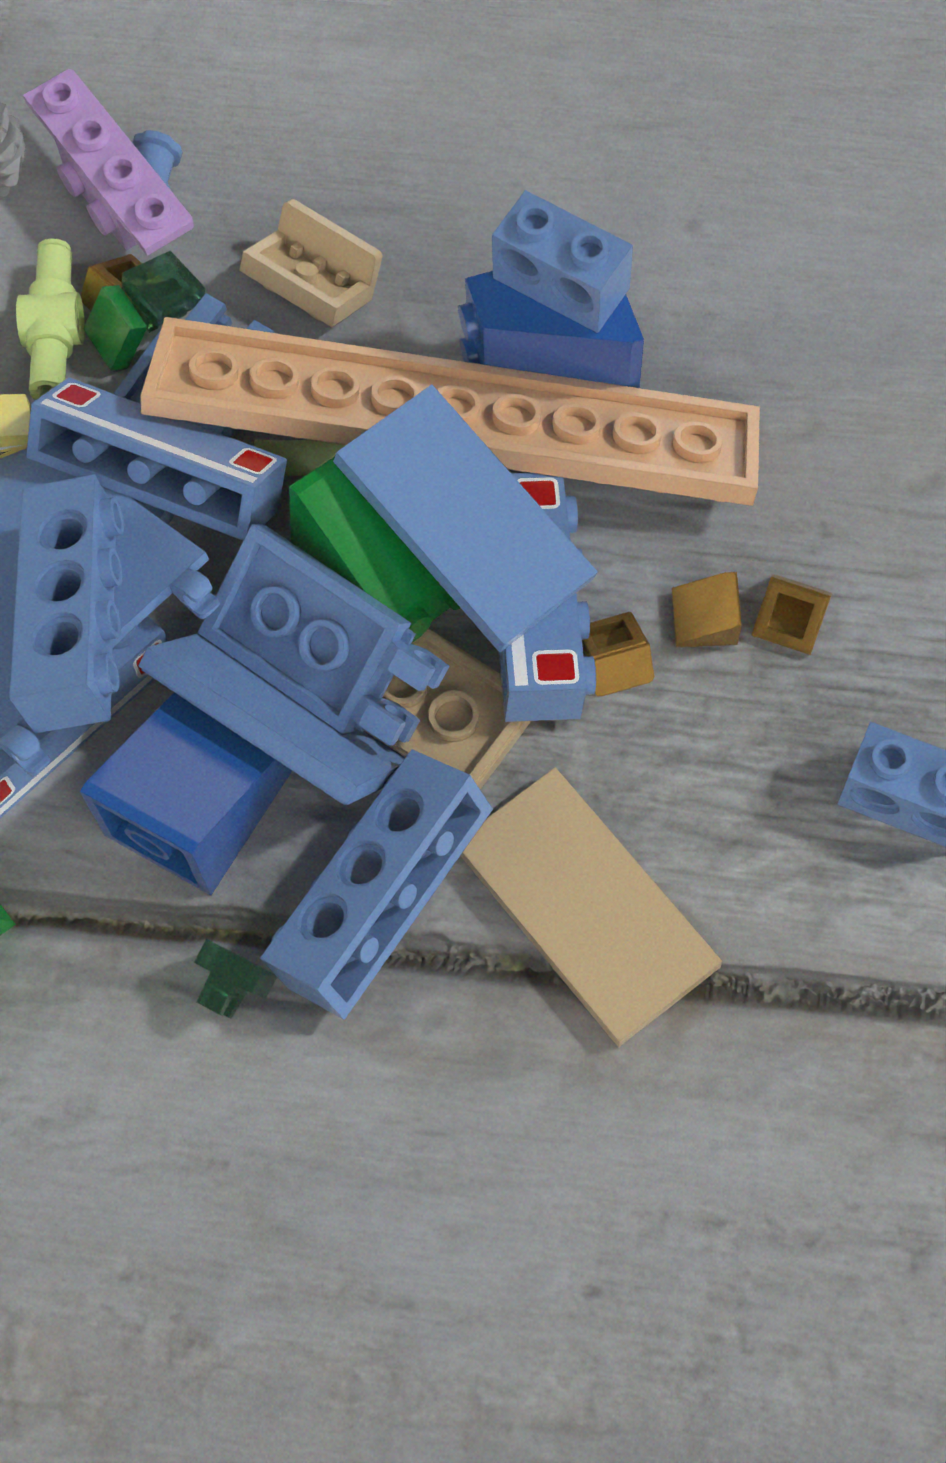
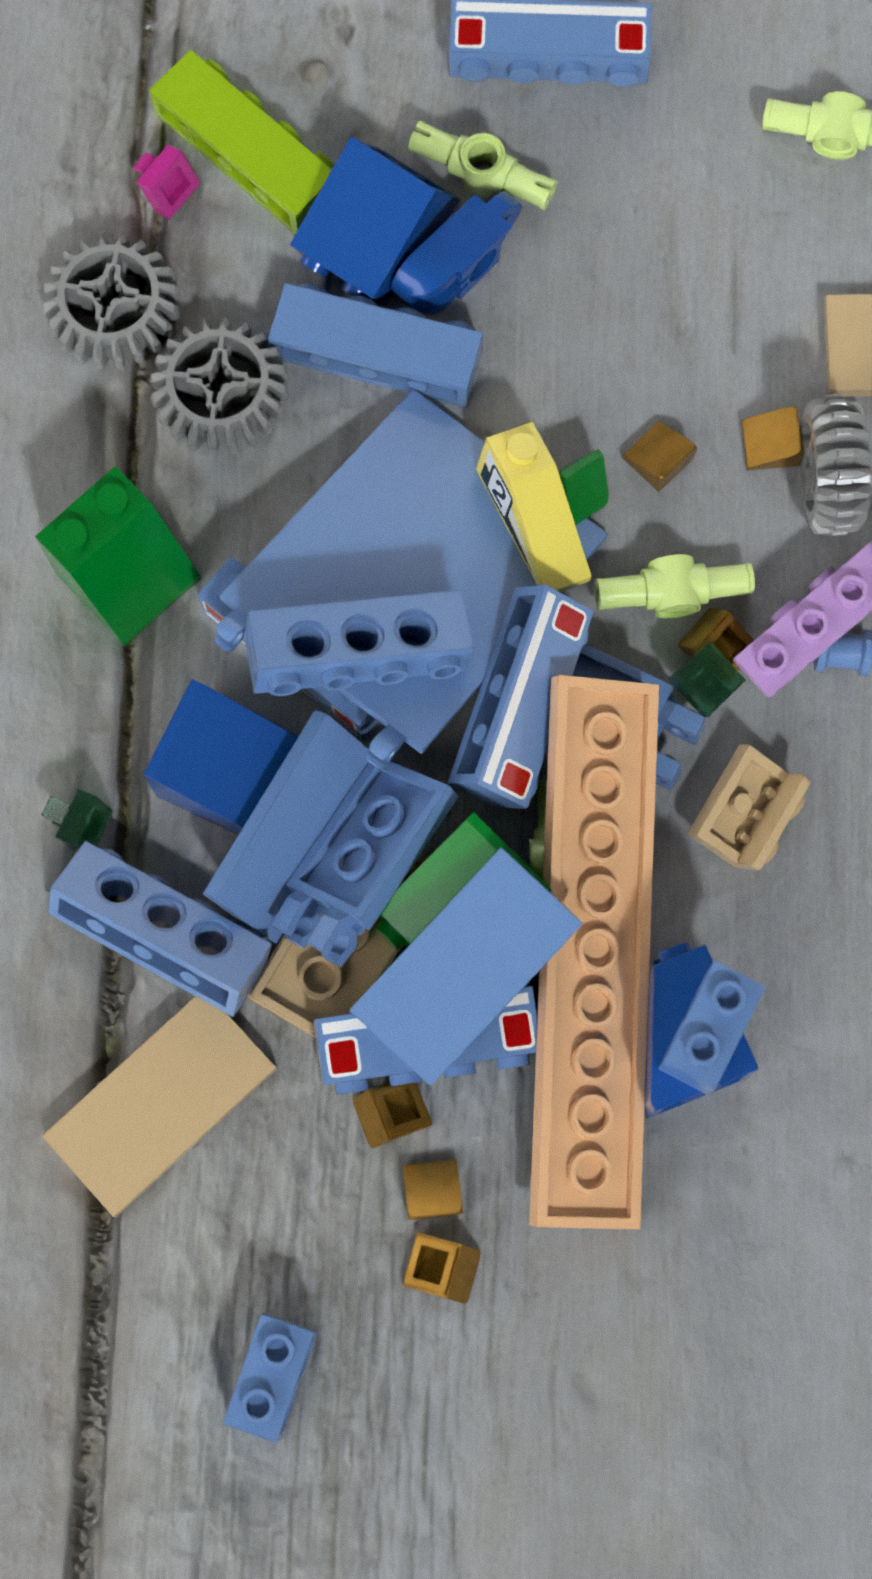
camera: 85 degrees right, 10 degrees up
green tile [83,285,147,371] -> none

